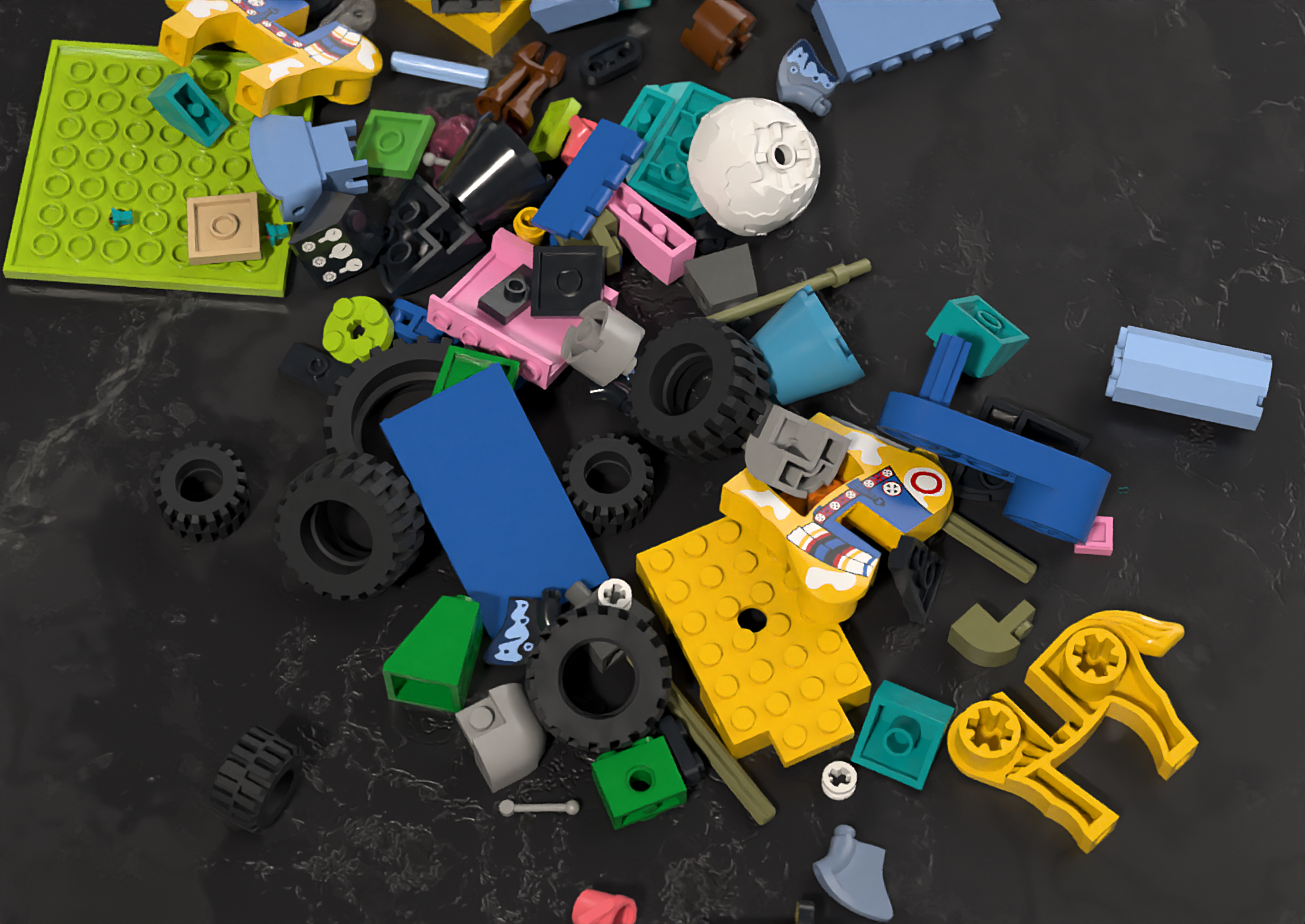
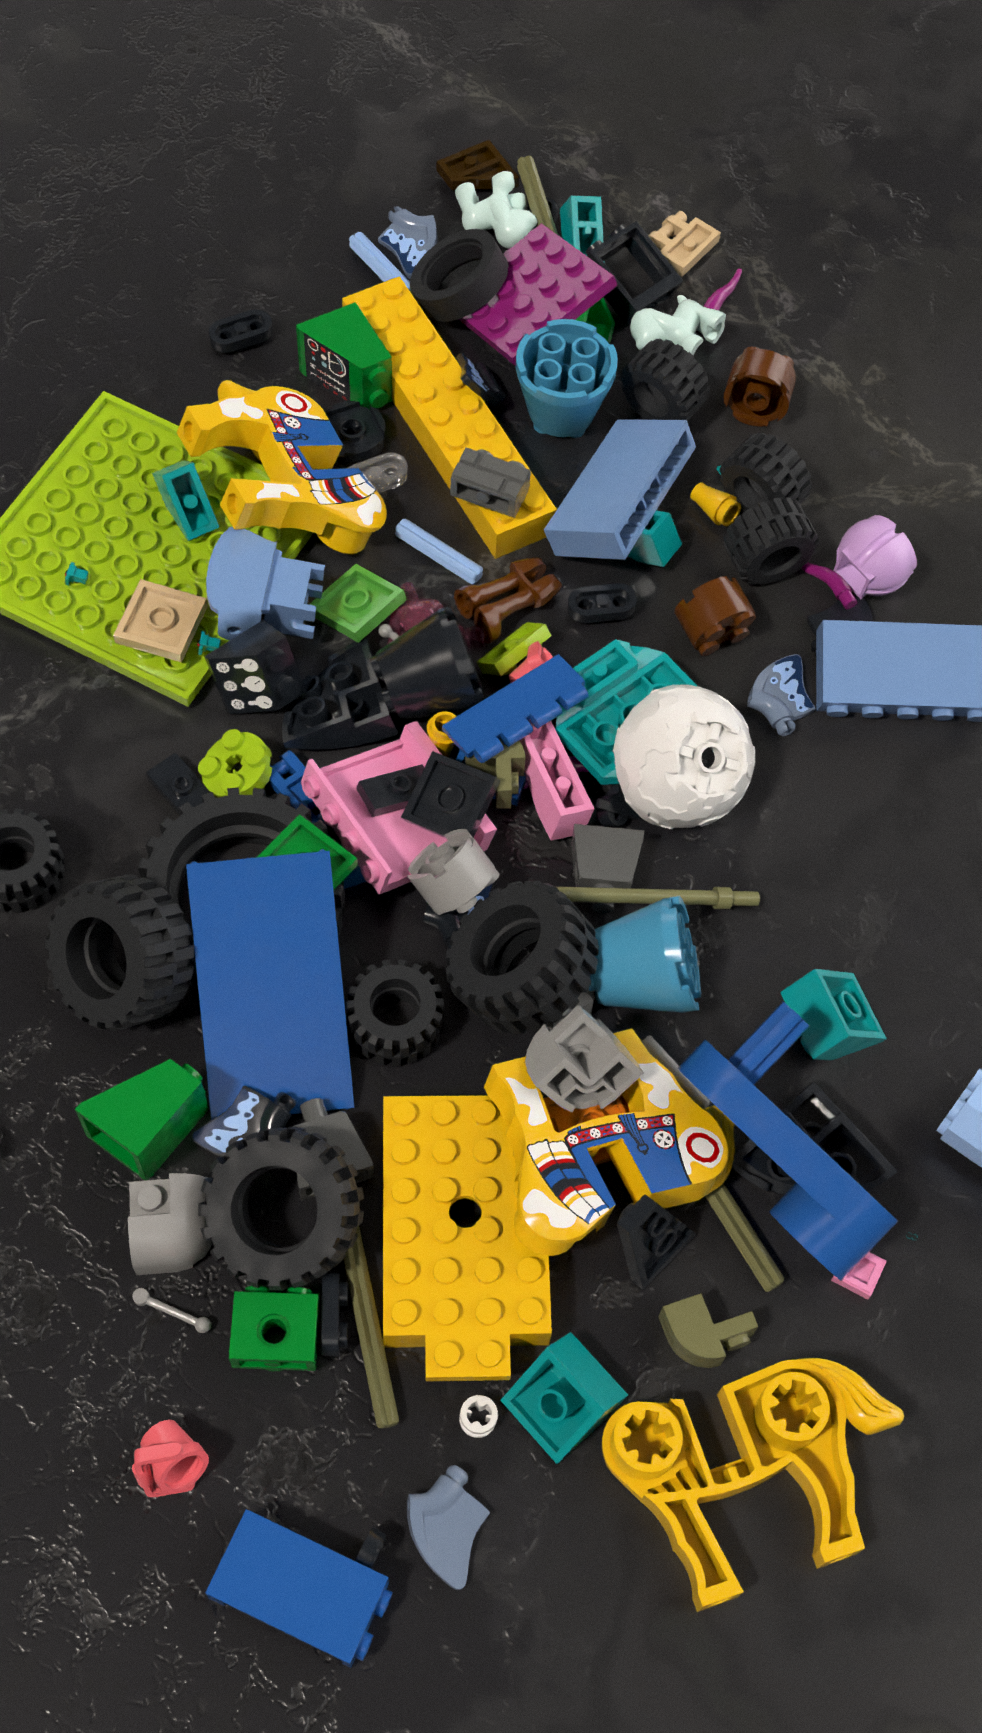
camera: 20 degrees right, 0 degrees up
white bush [598,579,632,611] -> none

